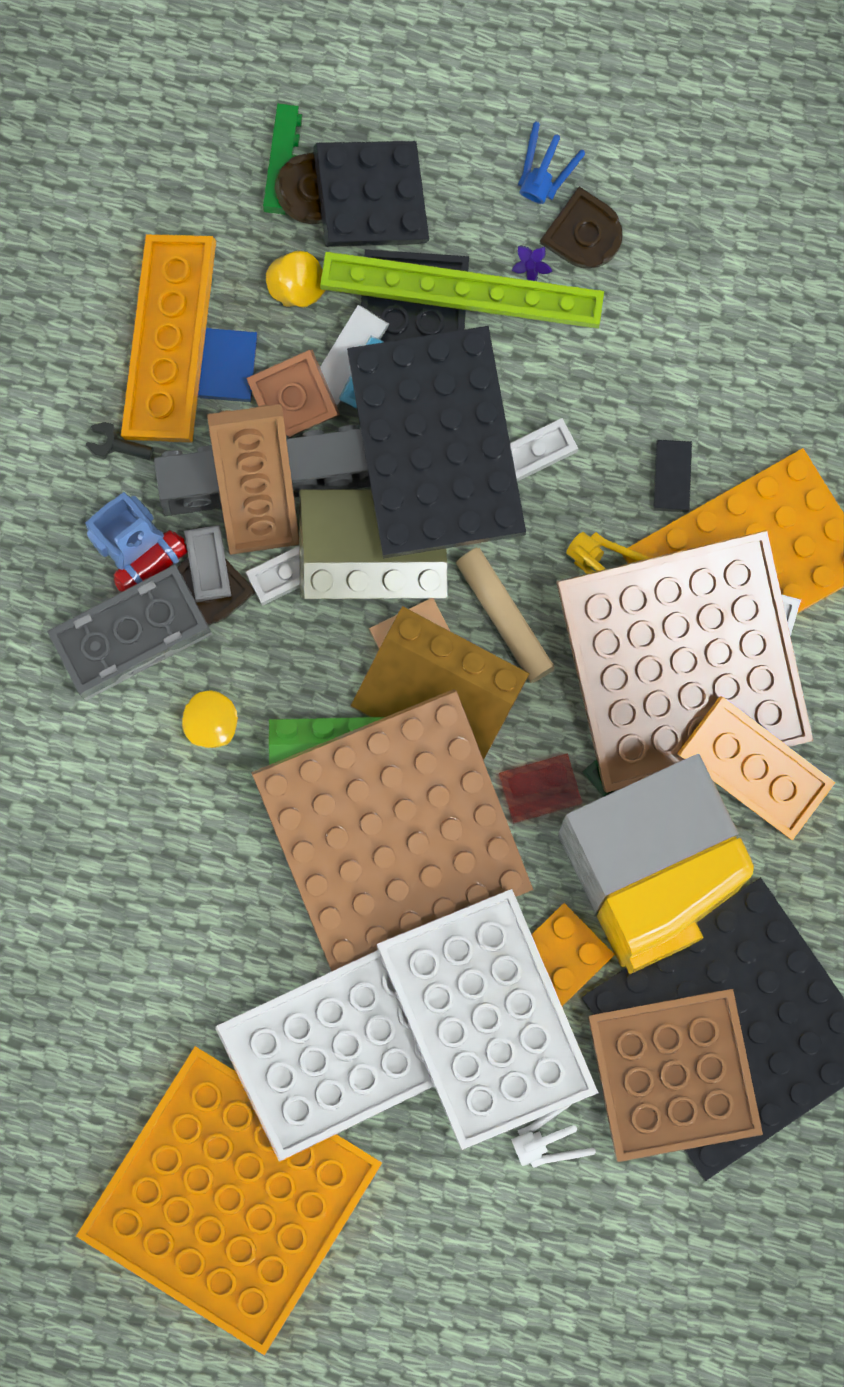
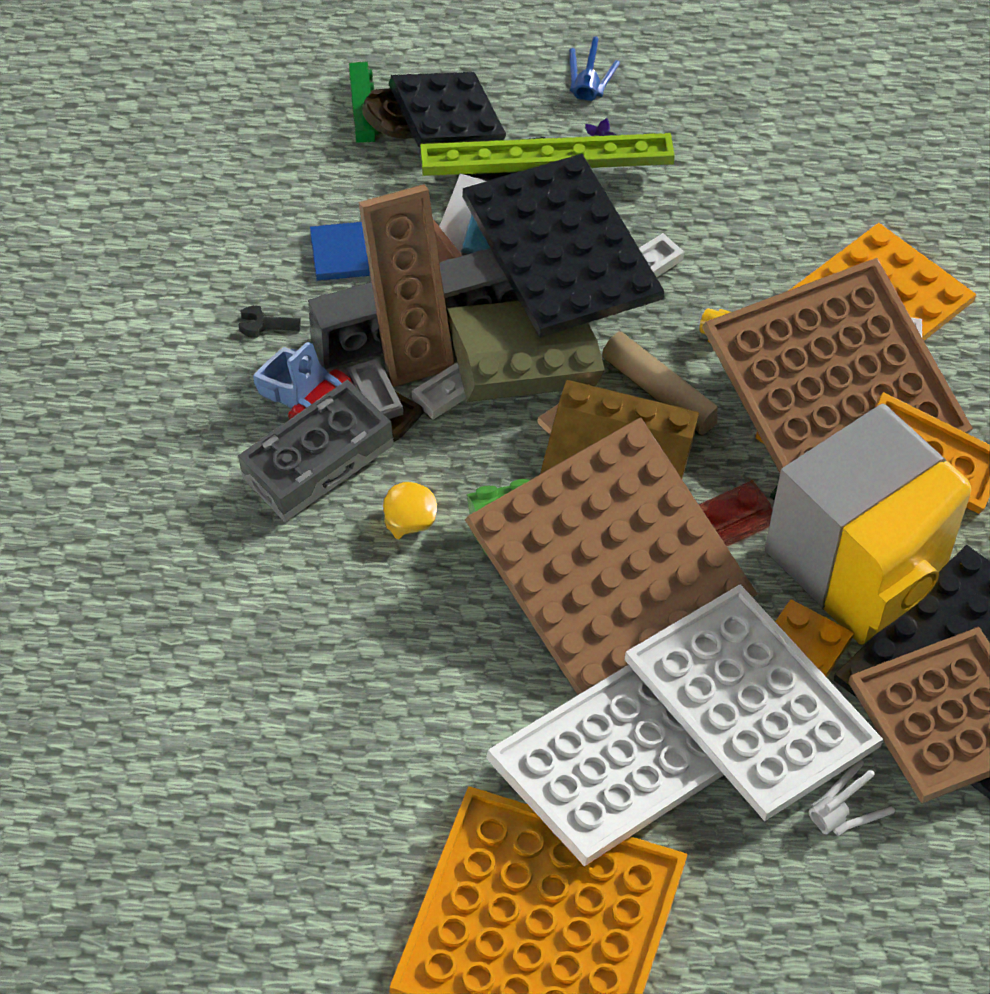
camera: 10 degrees left, 25 degrees down
light orange plate [121,234,216,443] -> none
yellow hair [266,251,326,308] -> none
dark brown tile [540,186,623,269] -> none
black tile [653,440,692,513] -> none

